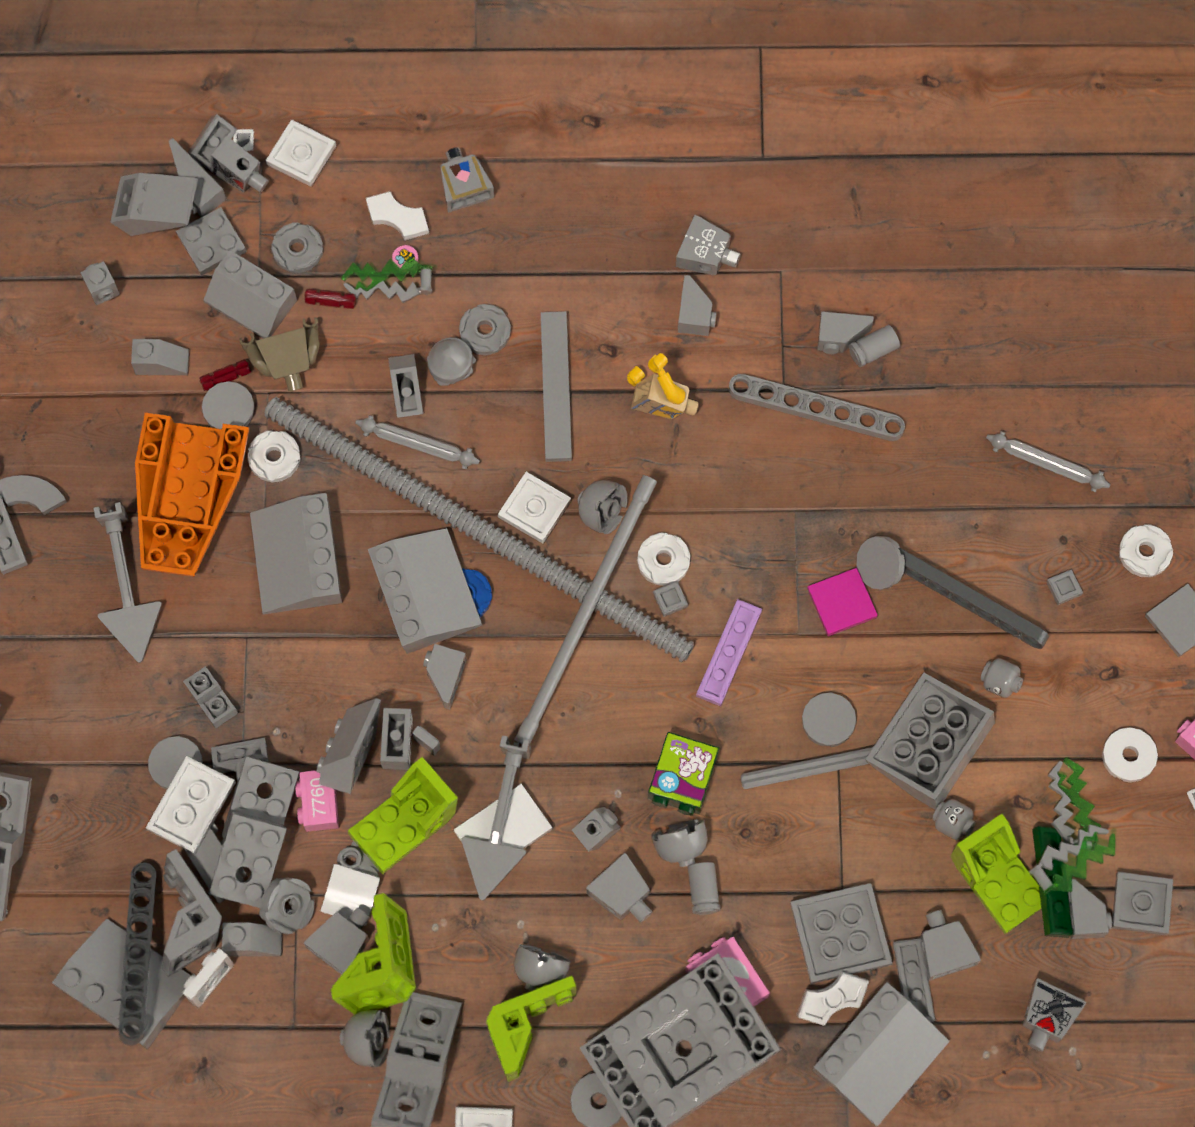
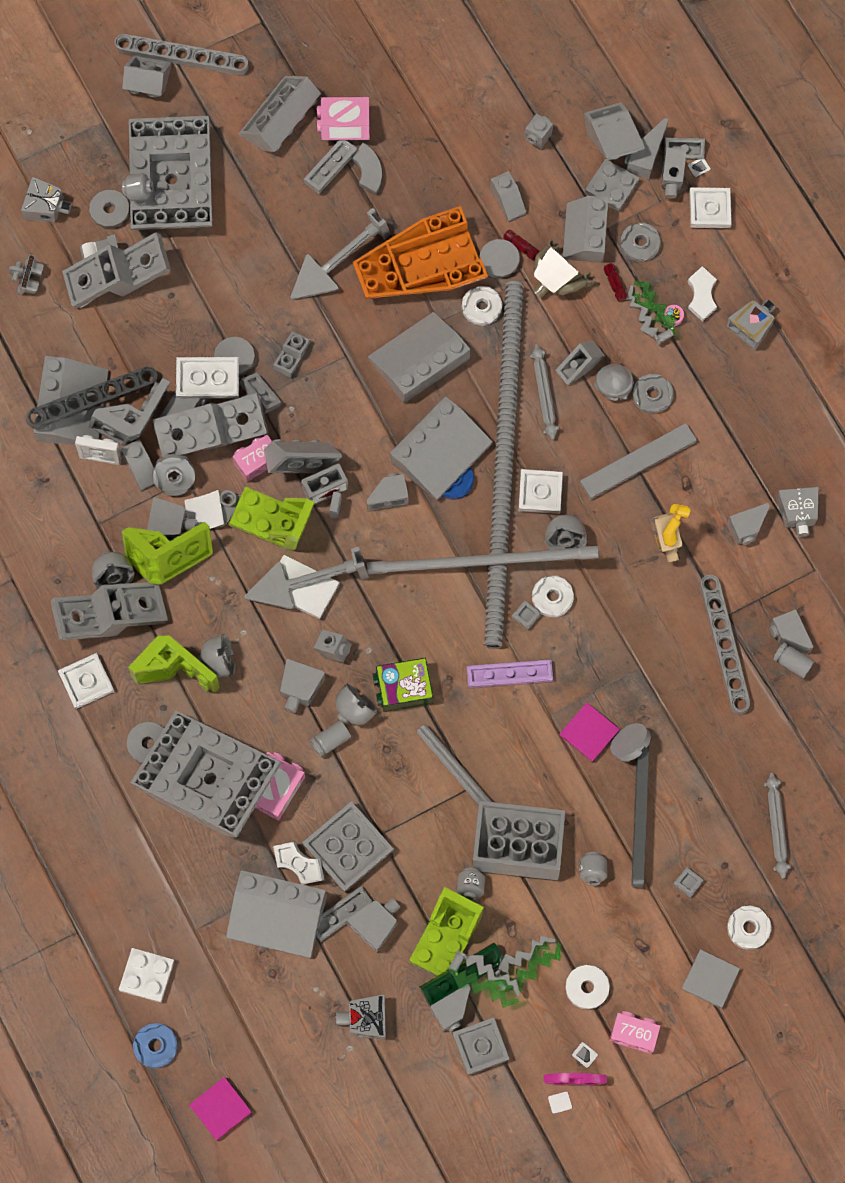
camera: 60 degrees right, 0 degrees up
light grey tile [802,693,856,747] -> none

